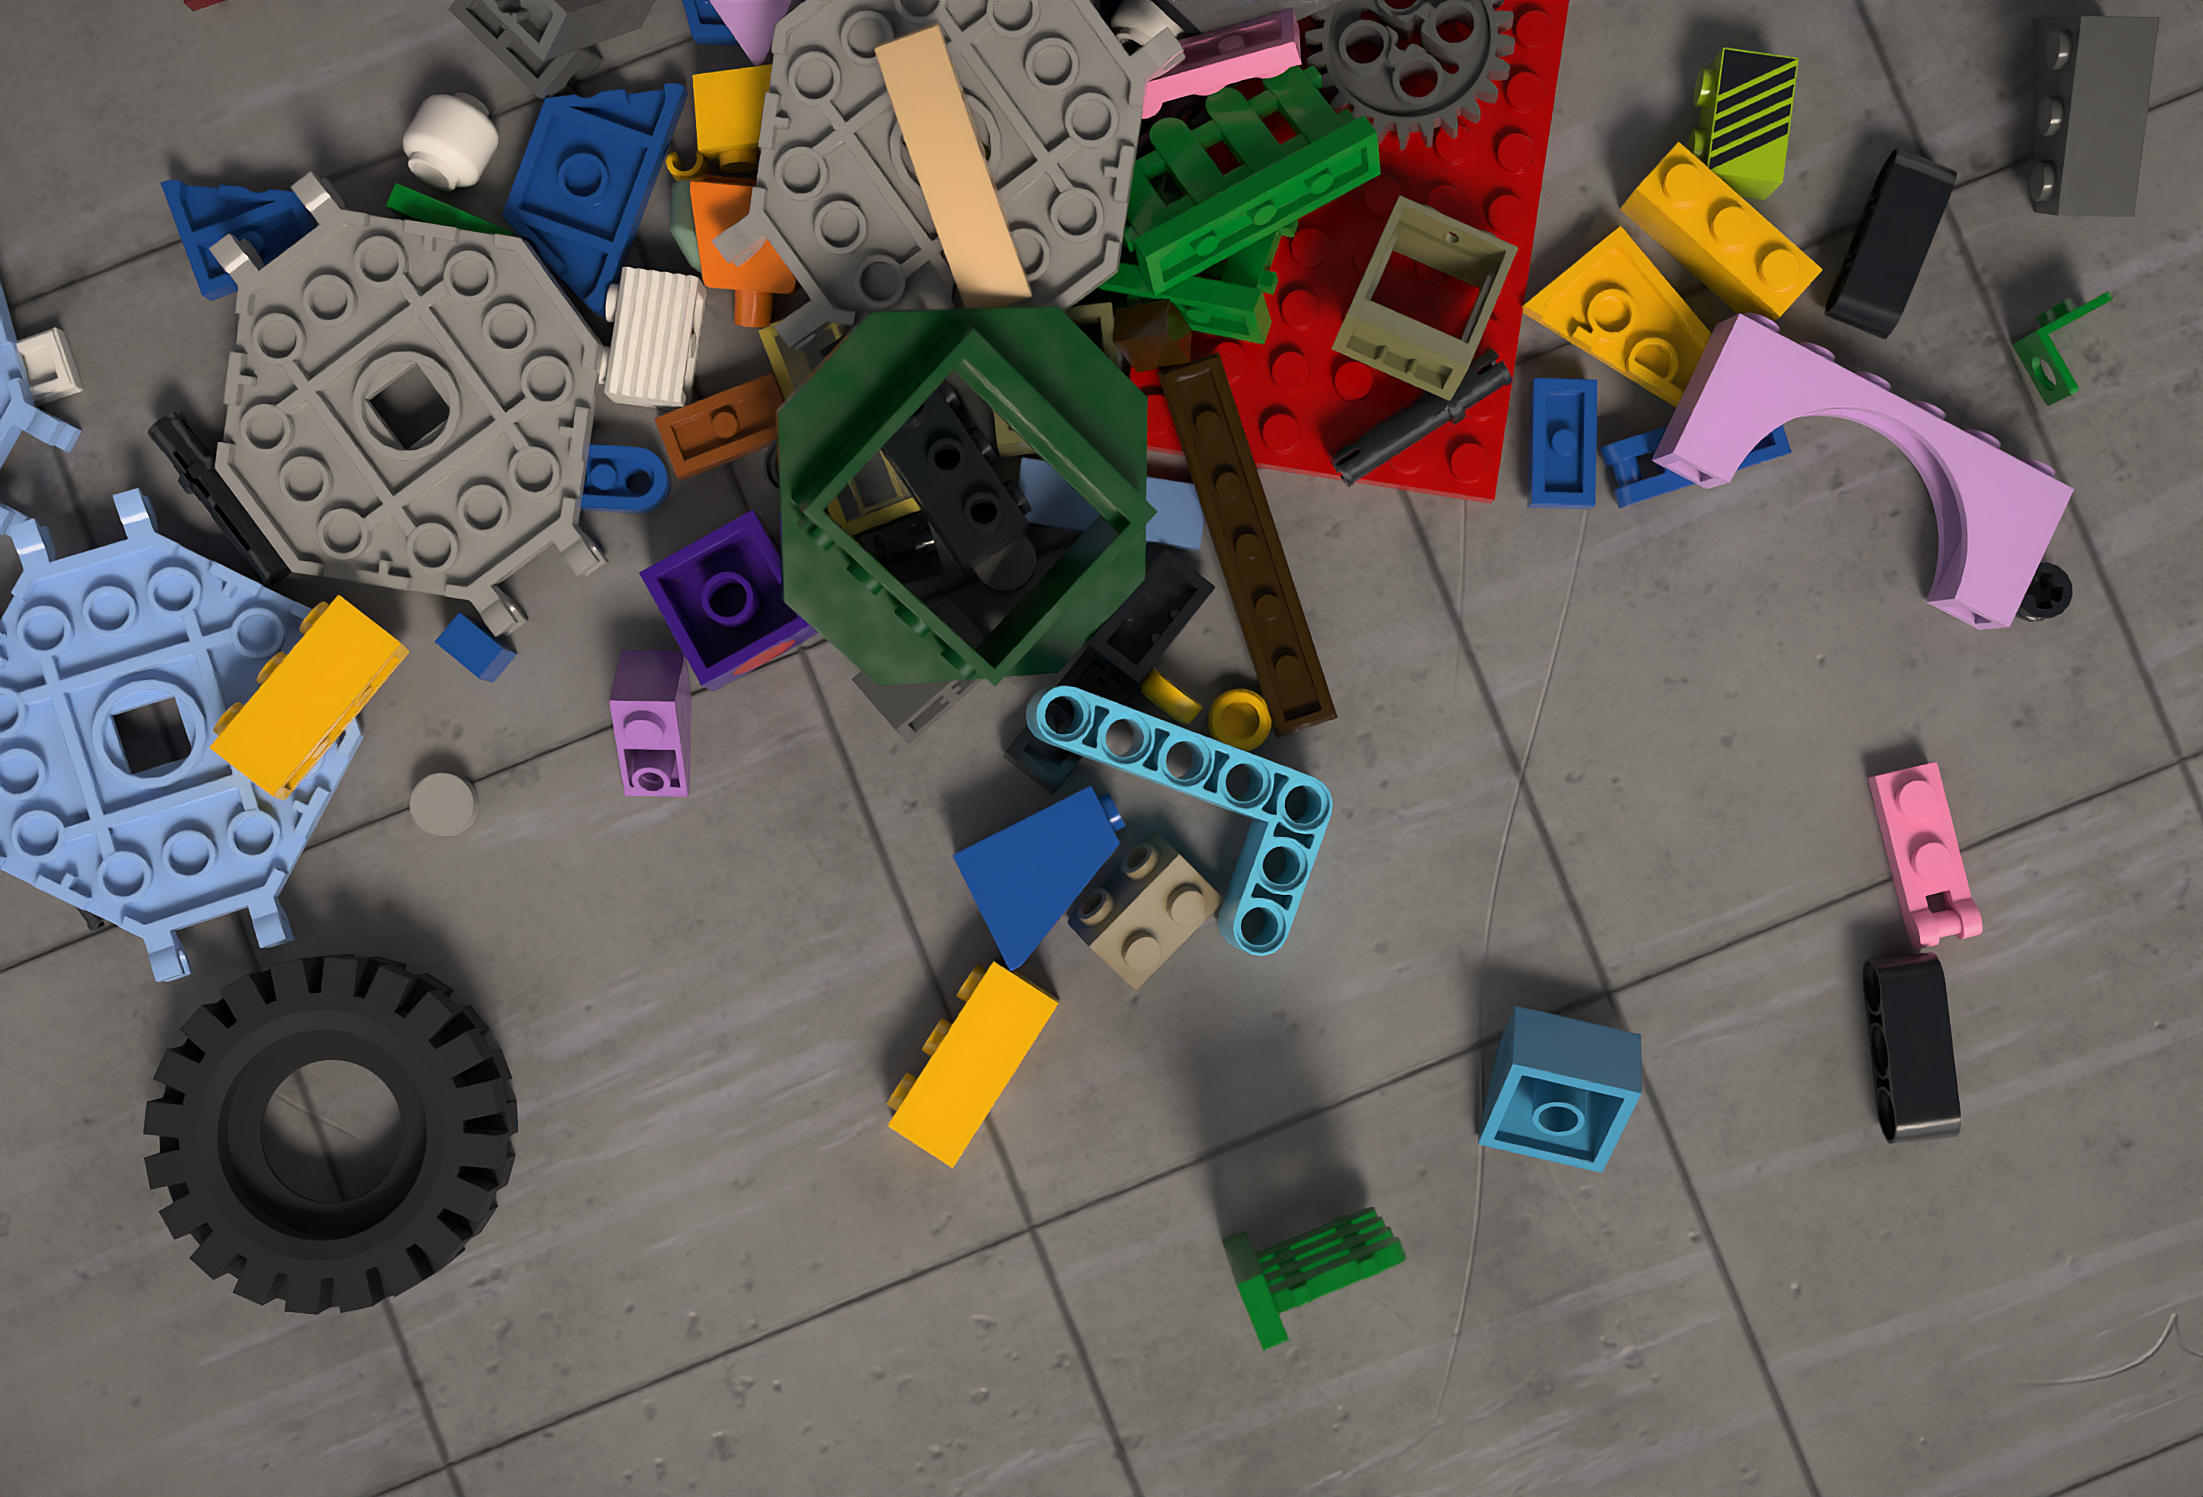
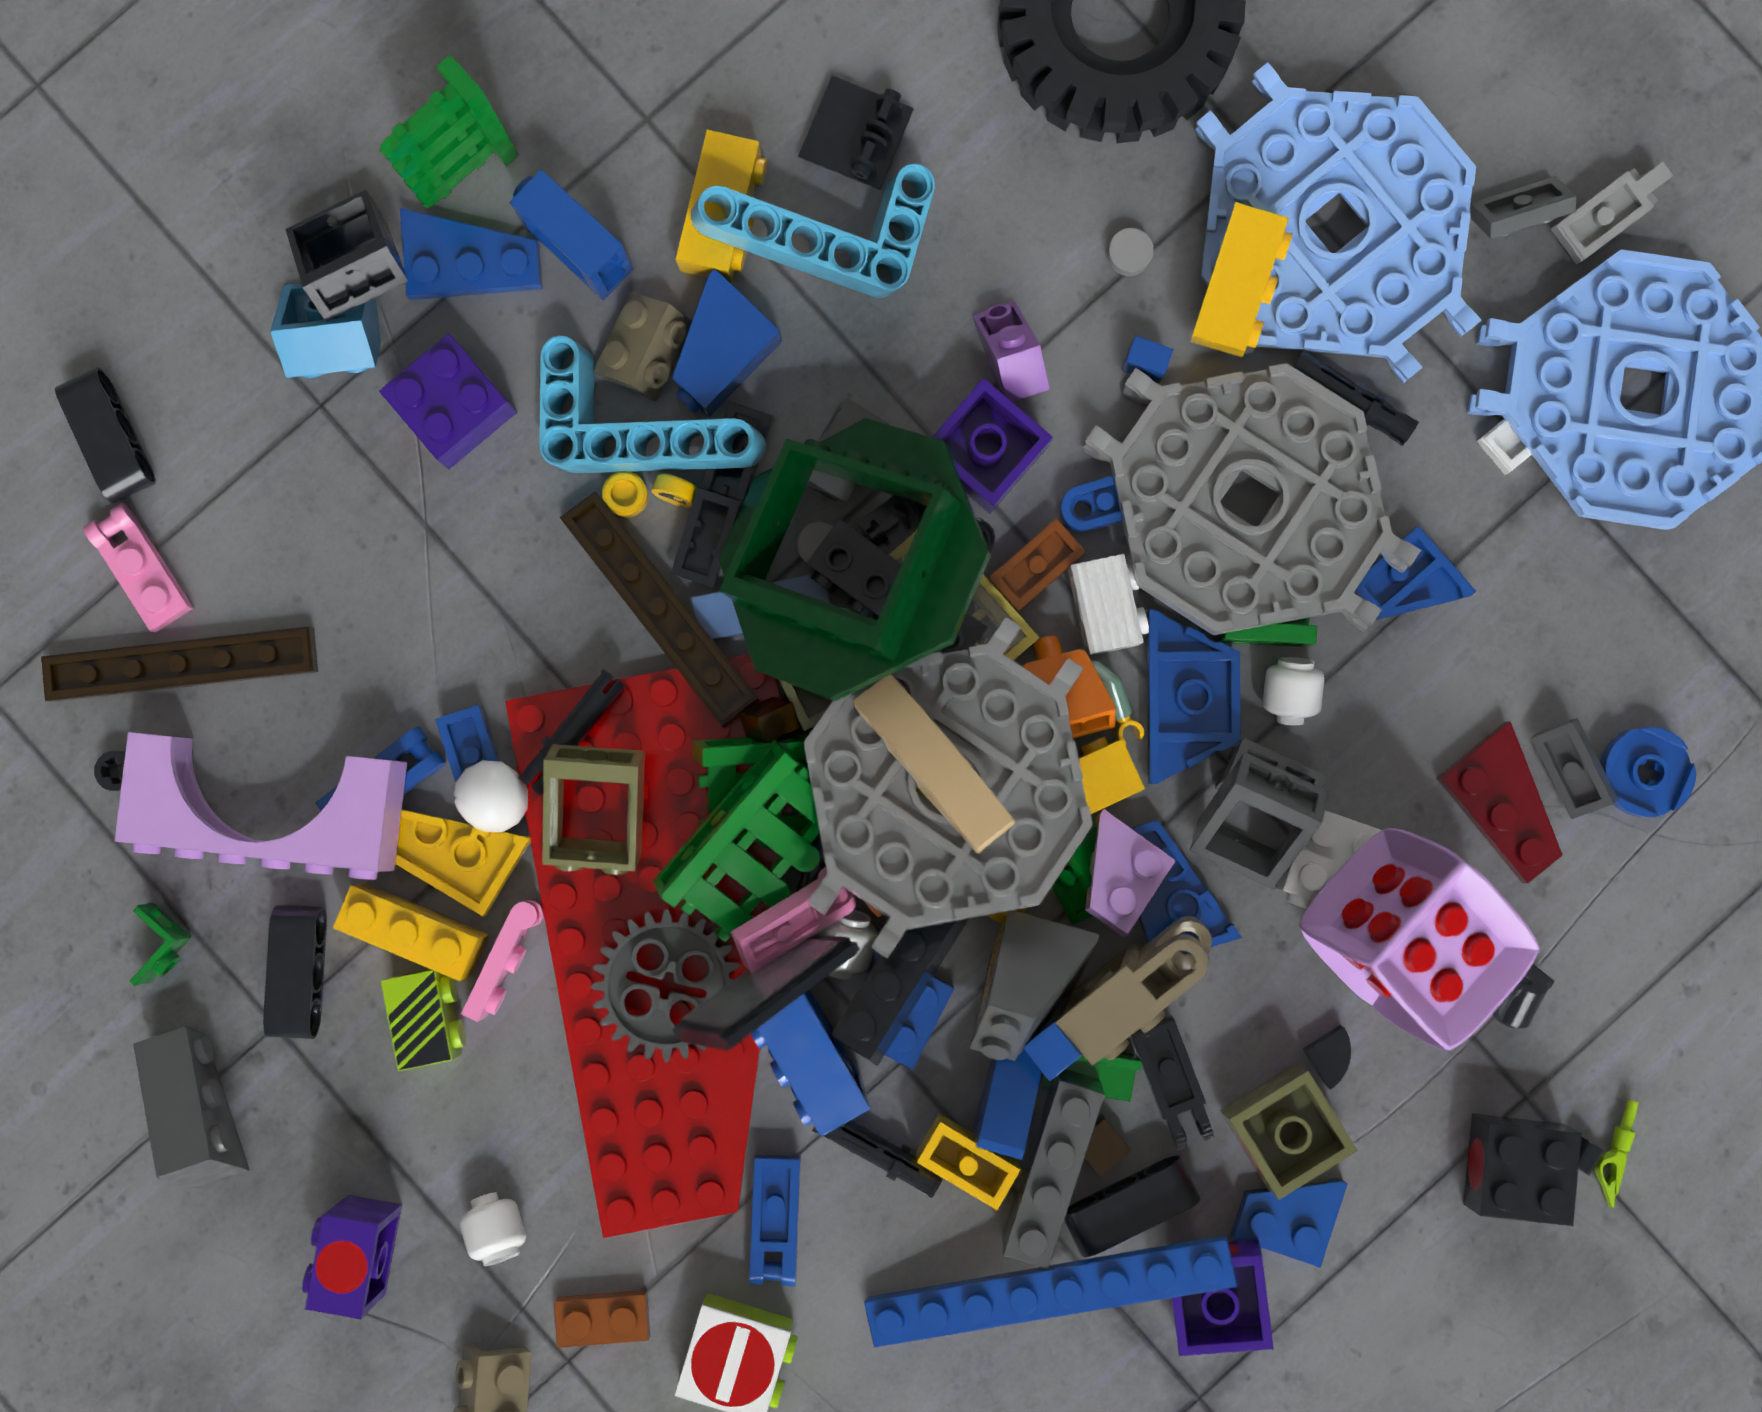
camera: 165 degrees right, 0 degrees up
none -> dark brown tile [41,627,318,702]
none -> black window [285,190,408,321]
none -> dark purple brick [379,333,517,469]
none -> blue wing [400,208,543,300]
none -> white hair [453,760,528,832]
none -> bright pink plate [461,899,544,1022]
none -> blue window [509,169,634,301]
none -> medium azure beam [691,163,935,298]
none -> black hinge [798,75,914,190]

